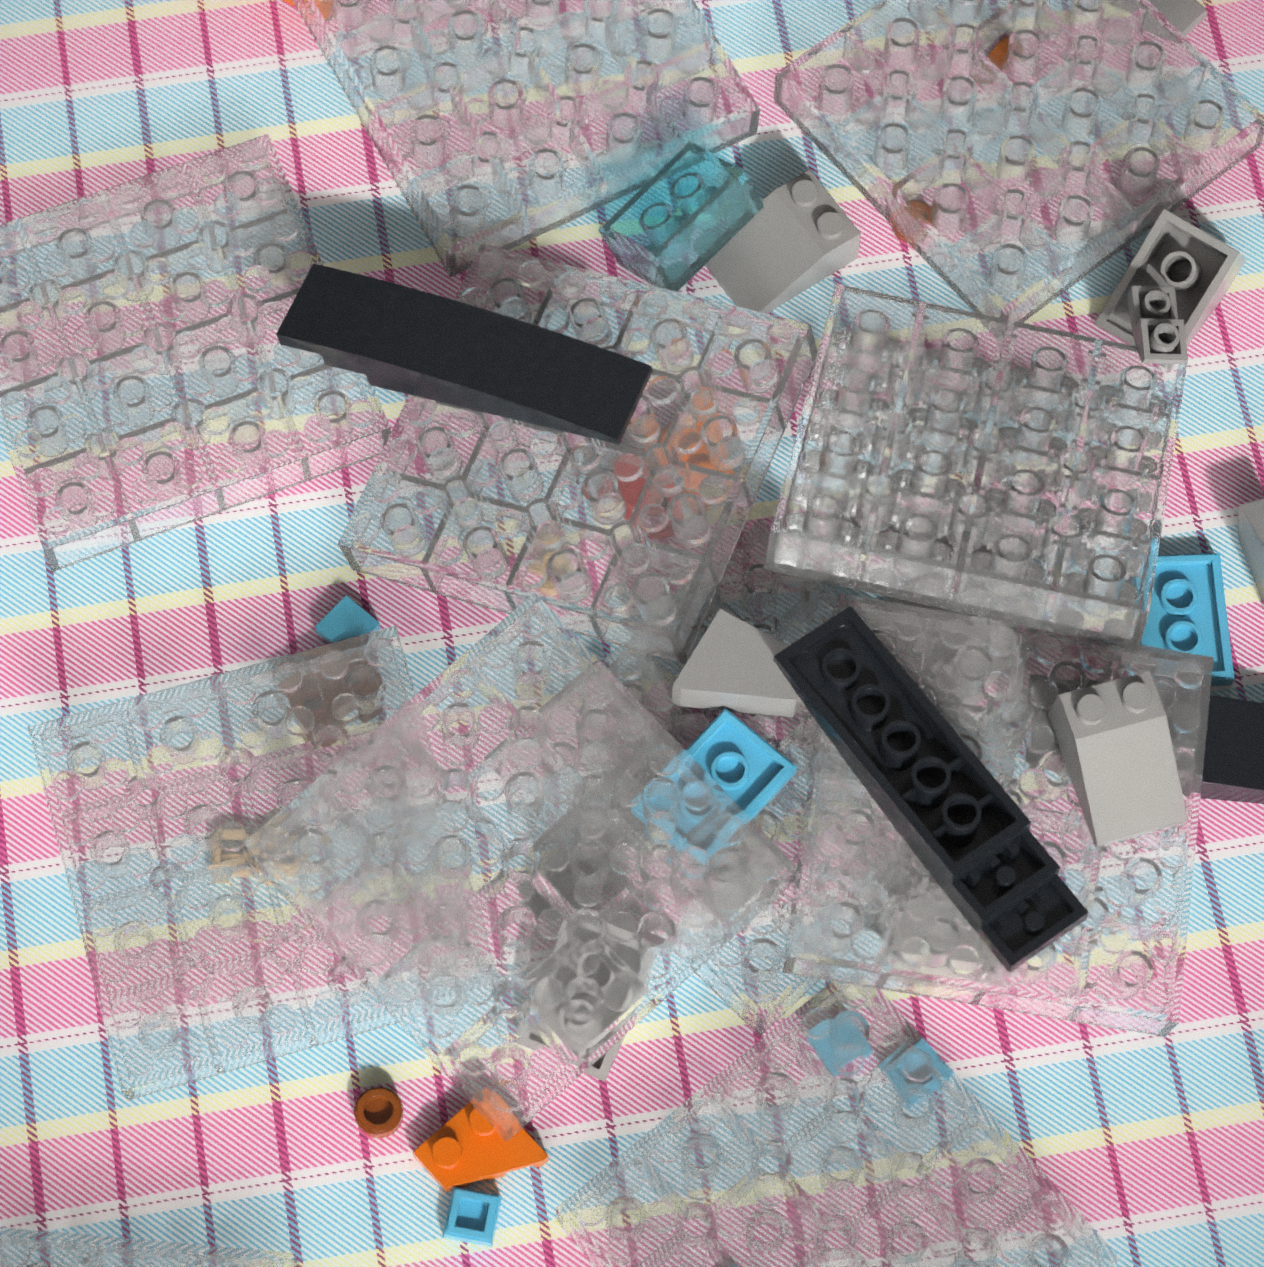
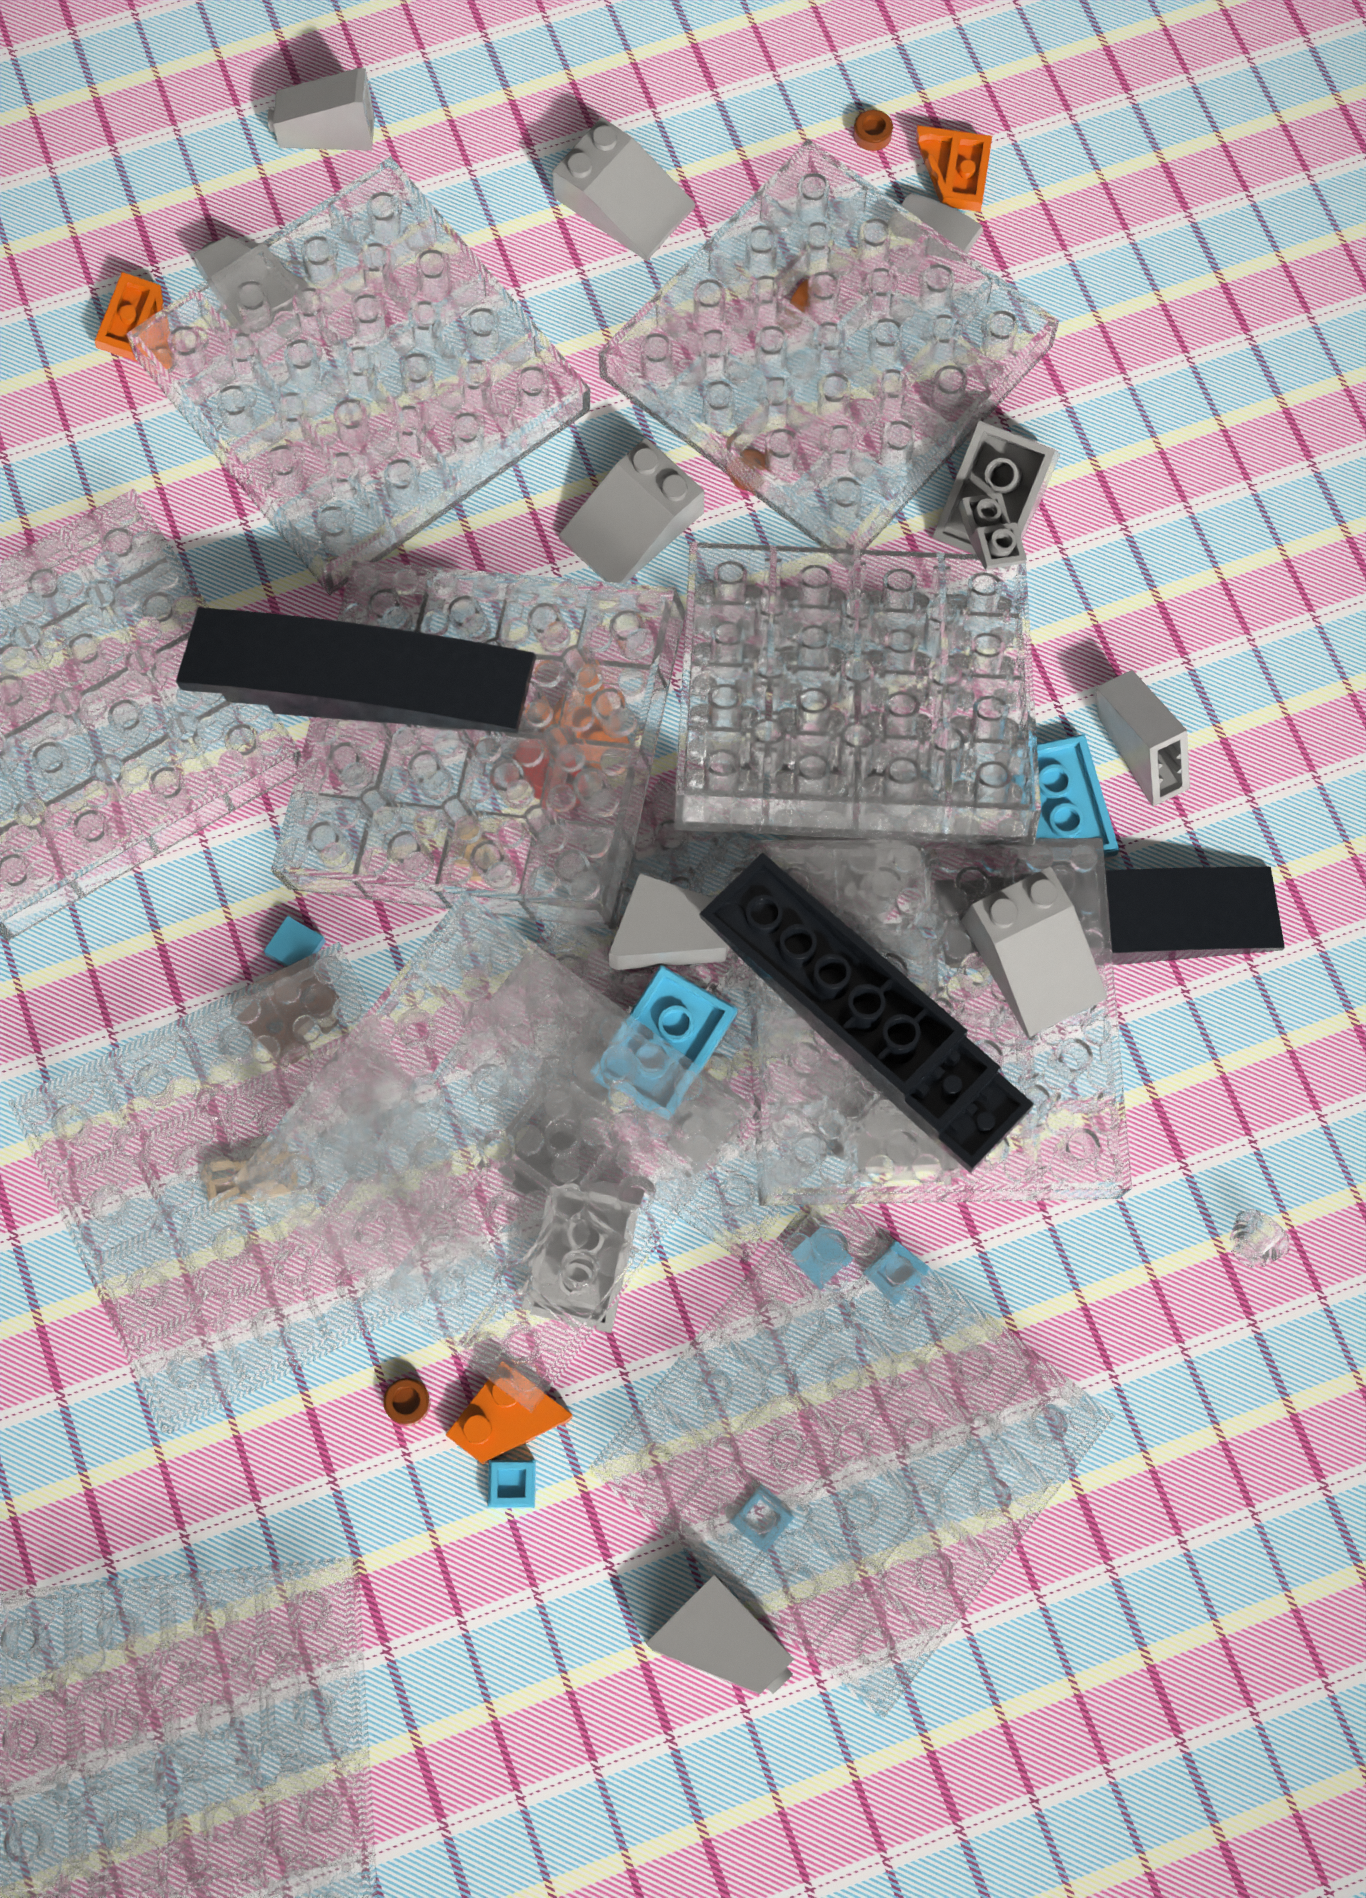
camera: 10 degrees left, 5 degrees up
clear light blue brick [598,141,764,297] -> none

